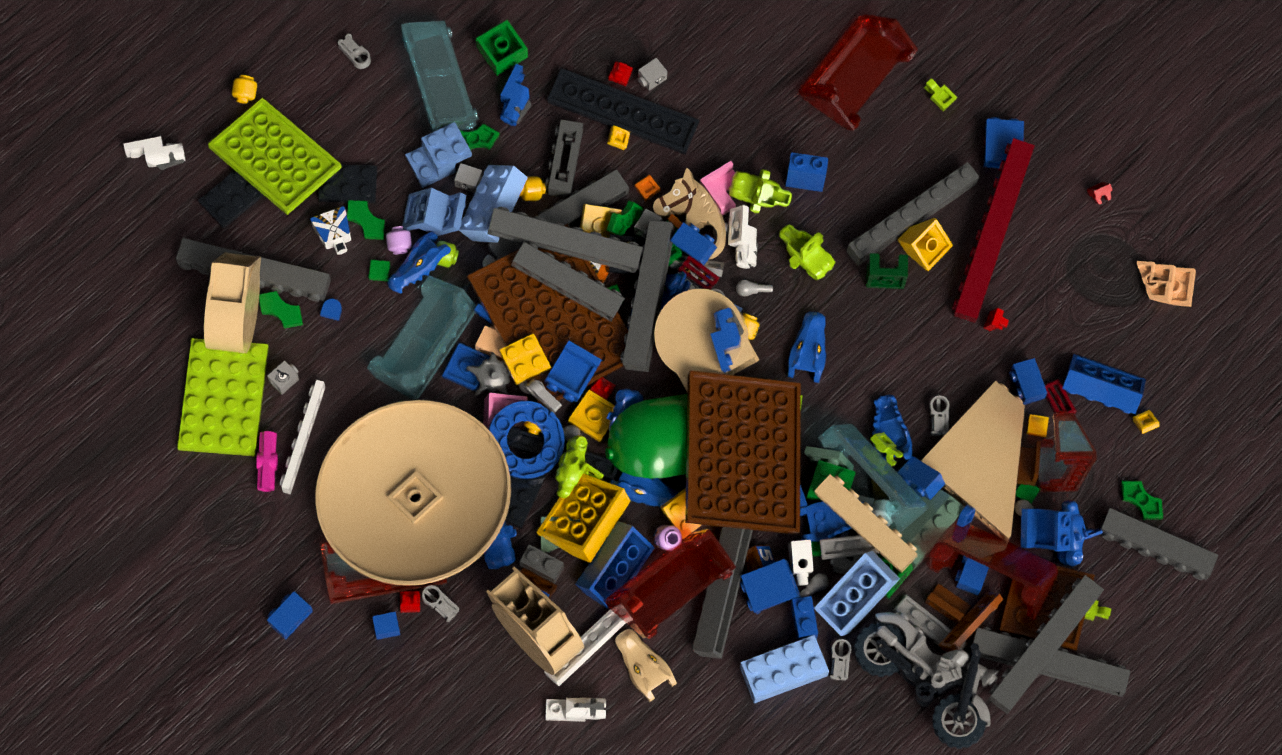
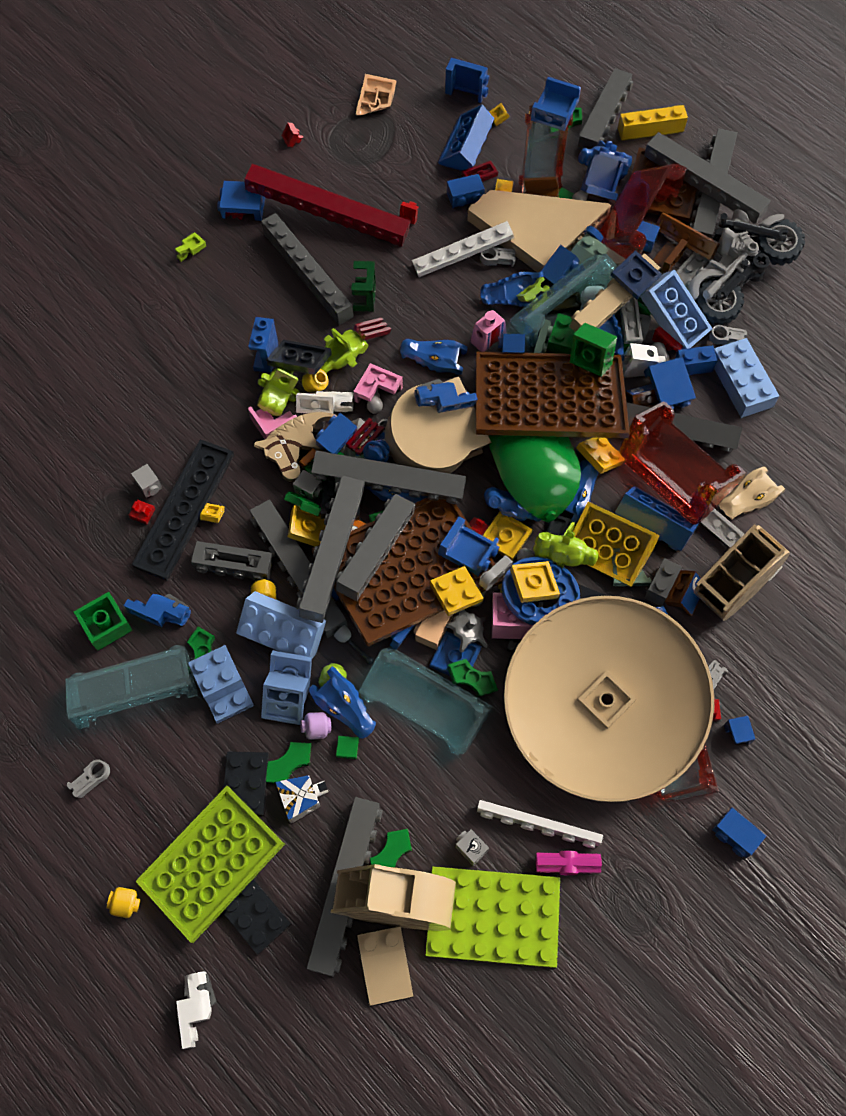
camera: 85 degrees left, 5 degrees down
blue tile [320,299,342,321] -> none
light grey brick [454,164,482,193] -> none
white plate [546,698,606,722] -> none
orange tile [634,175,661,201] -> none
lavender head [653,525,682,551] -> none
clear red windscreen [799,14,918,131] -> none
yellow slope [898,218,953,271] -> none
none -> black plate [266,340,332,375]
none -> yellow head [302,369,329,394]
none -> dark red tile [353,318,391,340]
none -> bright pink panel [354,363,403,403]
none -> tan slope [357,926,413,1006]
none -> white plate [412,221,514,277]
none -> blue panel [445,58,489,103]
none -> green tile [447,659,498,697]
none -> bright pink torso [470,310,507,352]
none -> blue brick [498,334,525,353]
none -> yellow plate [510,561,560,603]
none -> blue panel [531,77,581,131]
none -> green brick [570,323,617,377]
none -> dark blue plate [610,250,662,300]
none -> yellow wedge [618,105,688,140]
none -> red tile [652,326,684,352]

